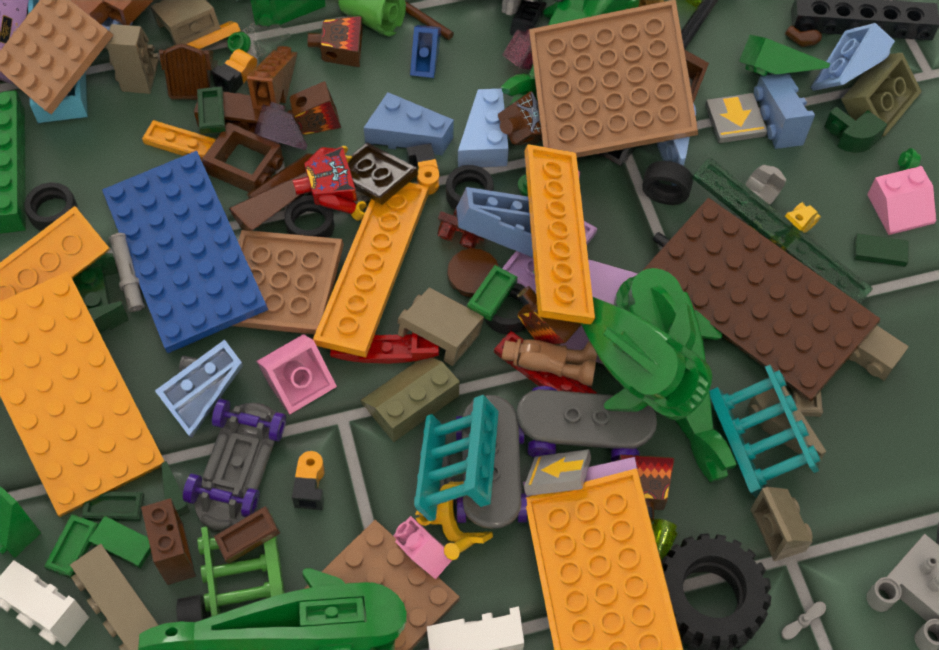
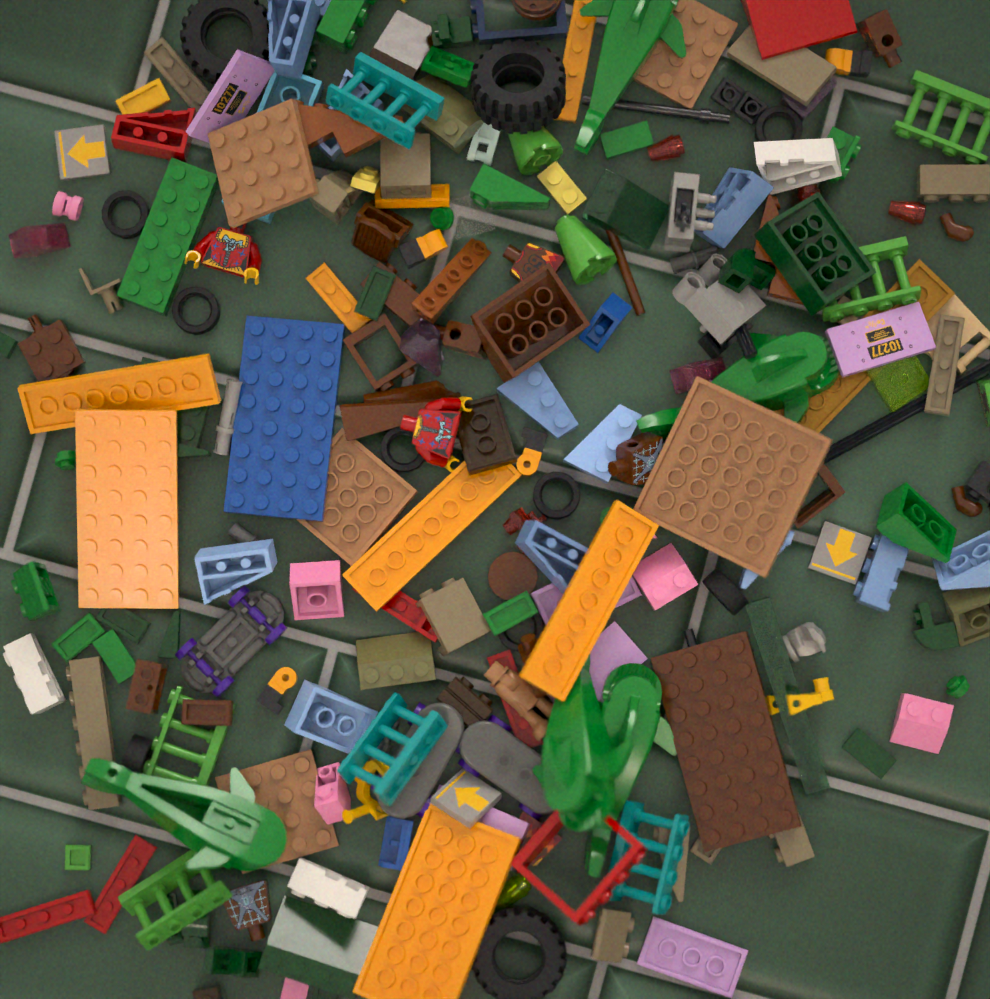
camera: 40 degrees right, 25 degrees up
none -> torso [184,223,262,285]
none -> light blue slope [284,679,378,754]
none -> light yellow plate [350,166,381,193]
none -> blue hinge [378,816,414,871]
none -> dark brown brick [436,676,493,727]
none -> reddish brown slope [470,263,590,383]
none -> red window [511,810,648,926]
none -> bright pink slope [632,543,698,611]
none -> lavender tile [636,916,748,998]

